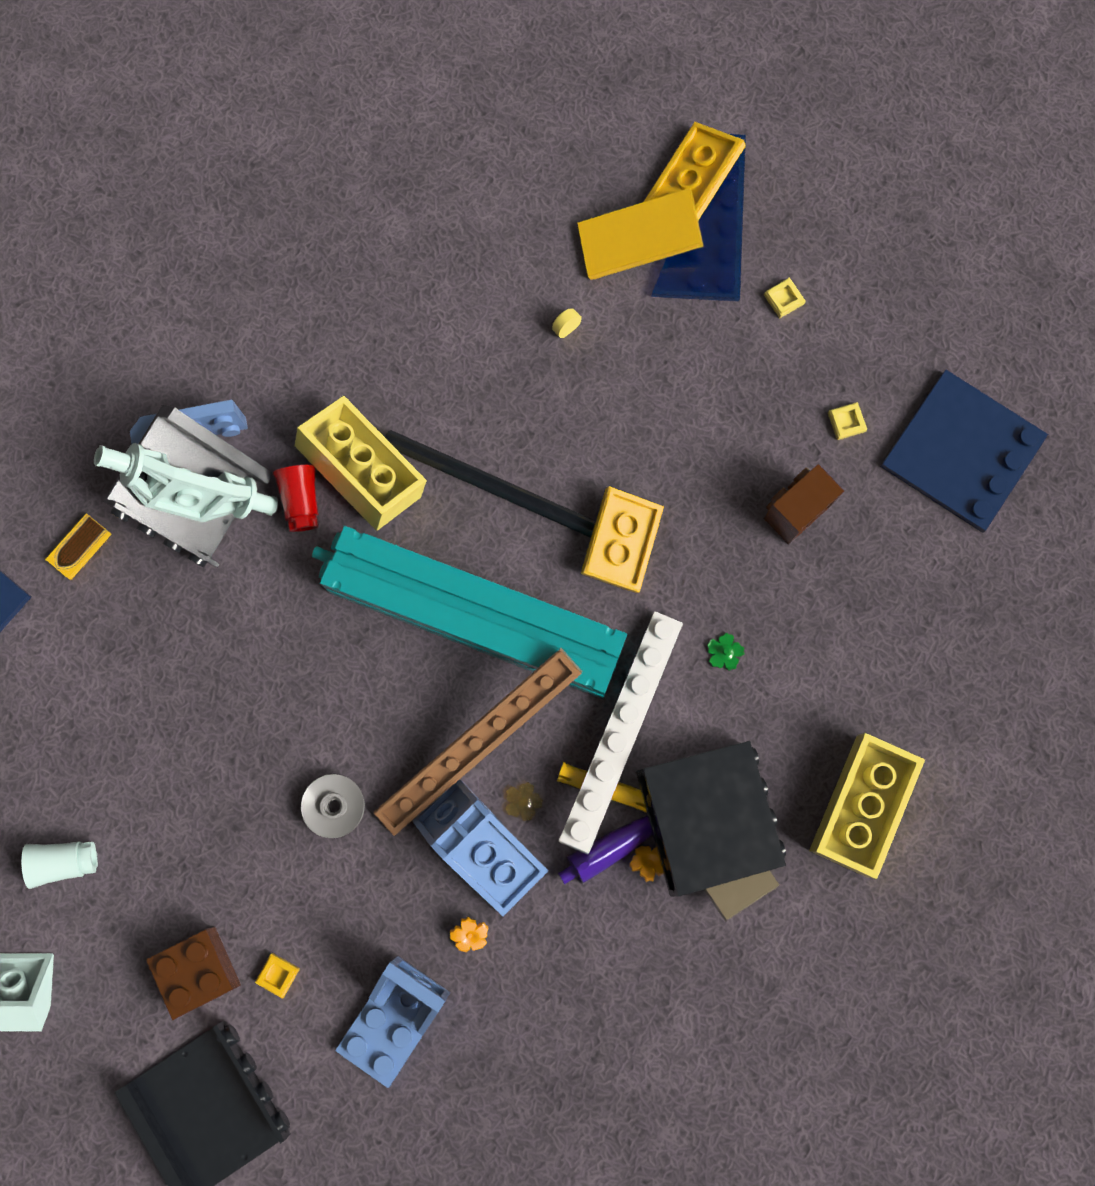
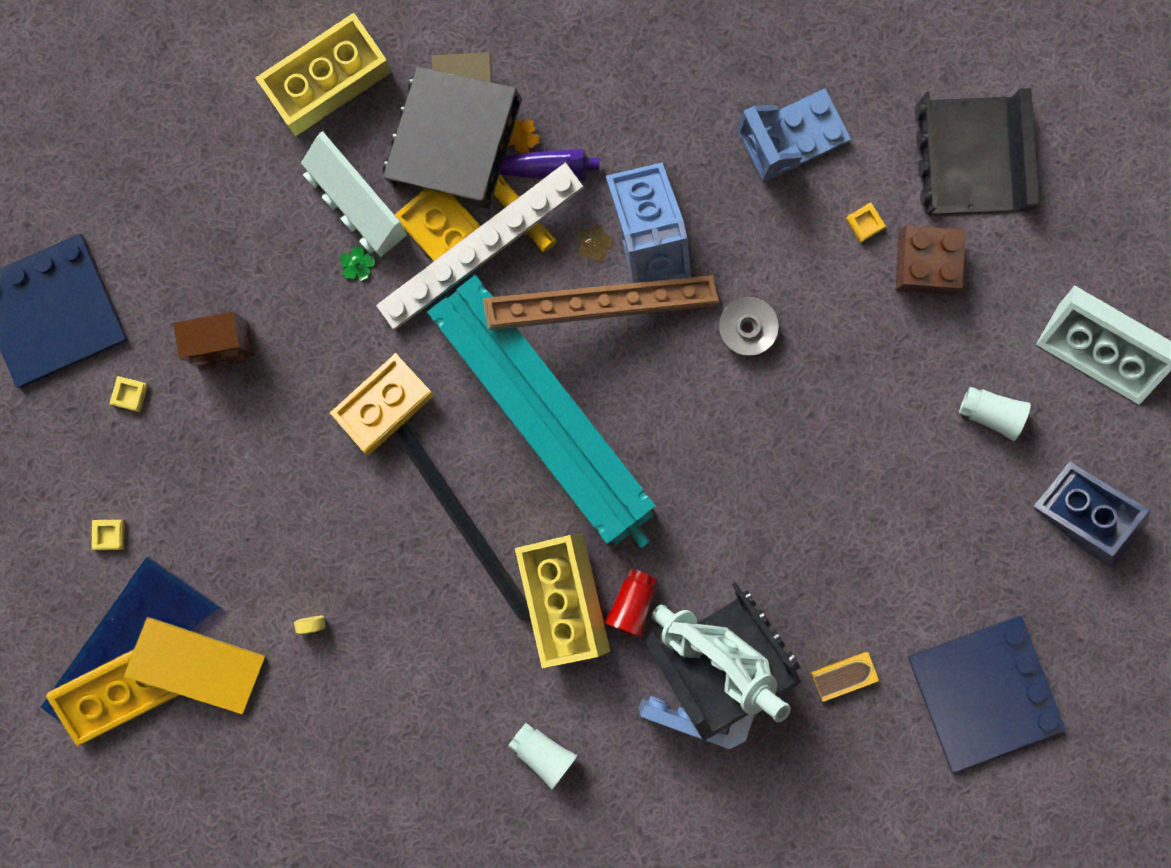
camera: 150 degrees left, 5 degrees up
light orange plant [450,917,488,952] -> none
none -> light aqua slope [301,131,407,257]
none -> yellow tile [395,188,481,261]
none -> light aqua plant [508,723,578,790]

